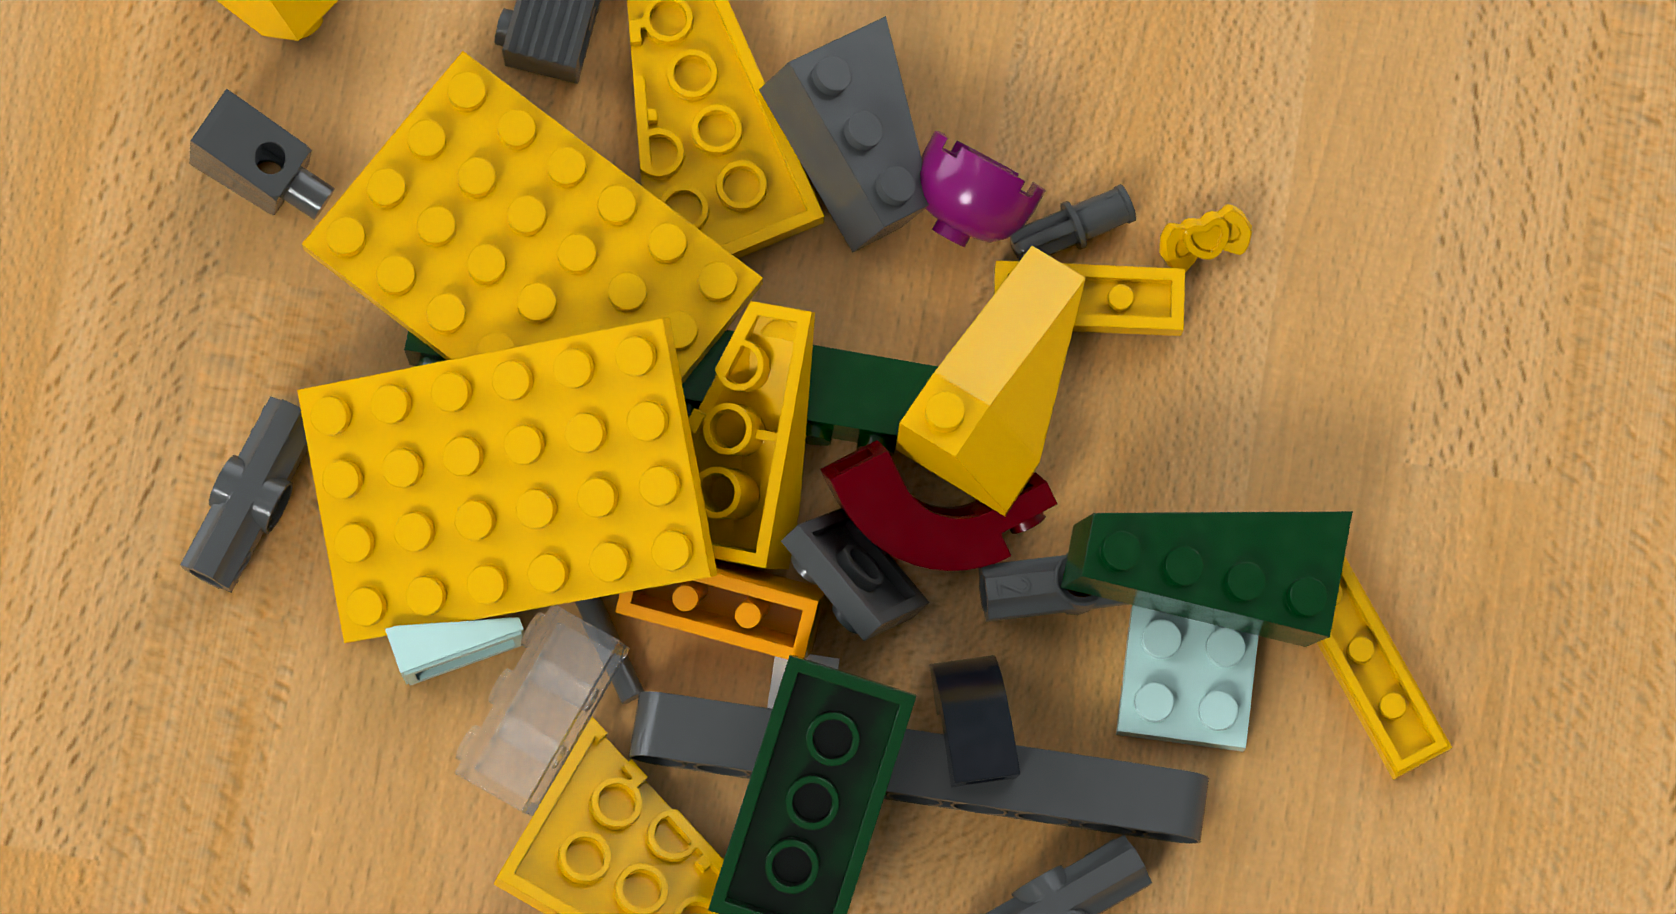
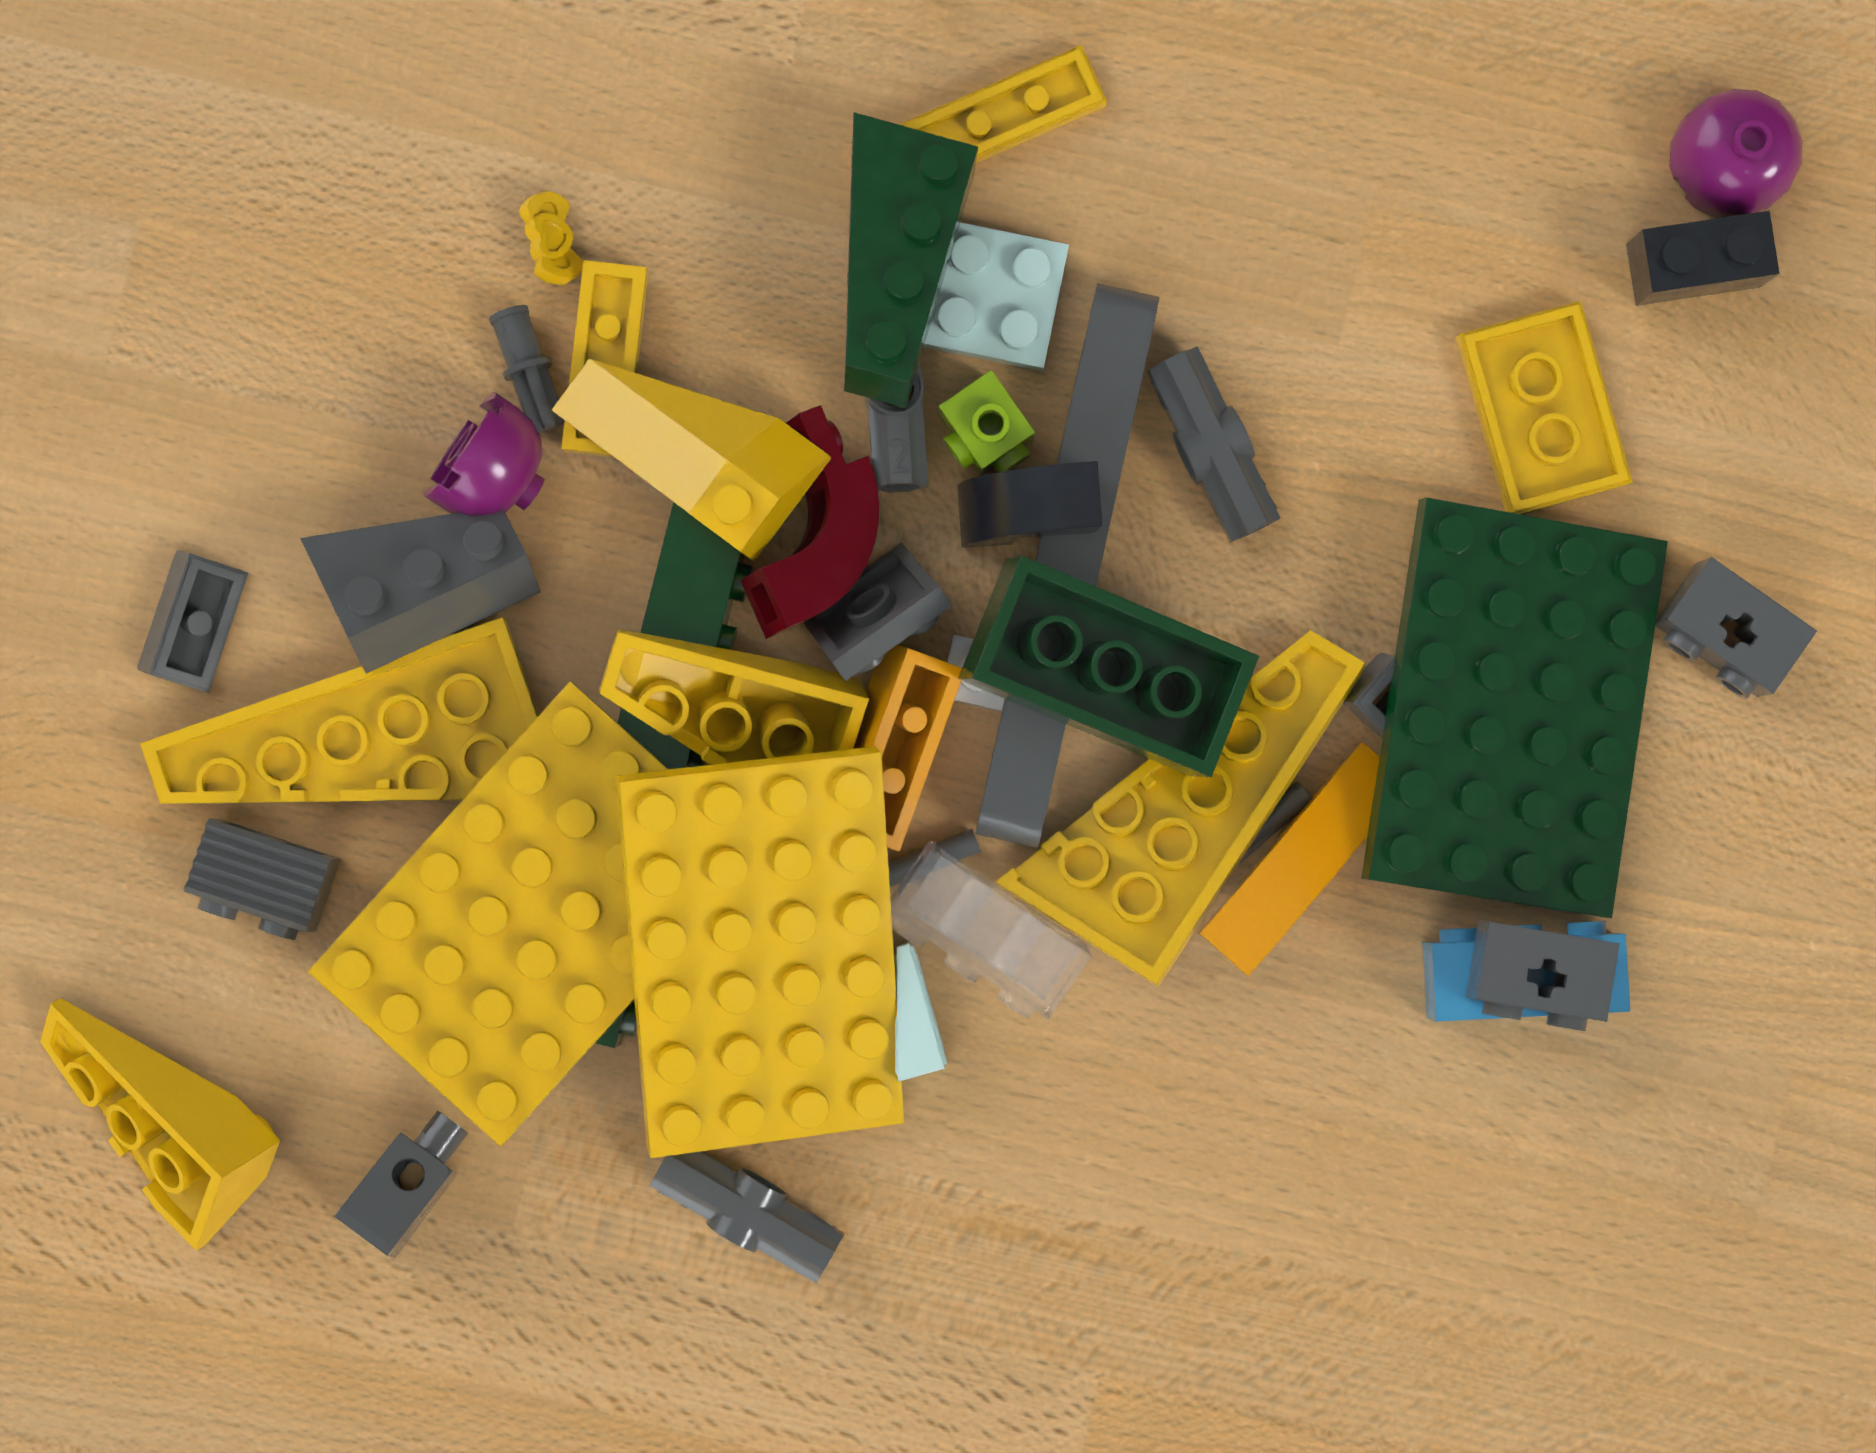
camera: 80 degrees left, 10 degrees up
none -> lime brick [939,370,1035,476]

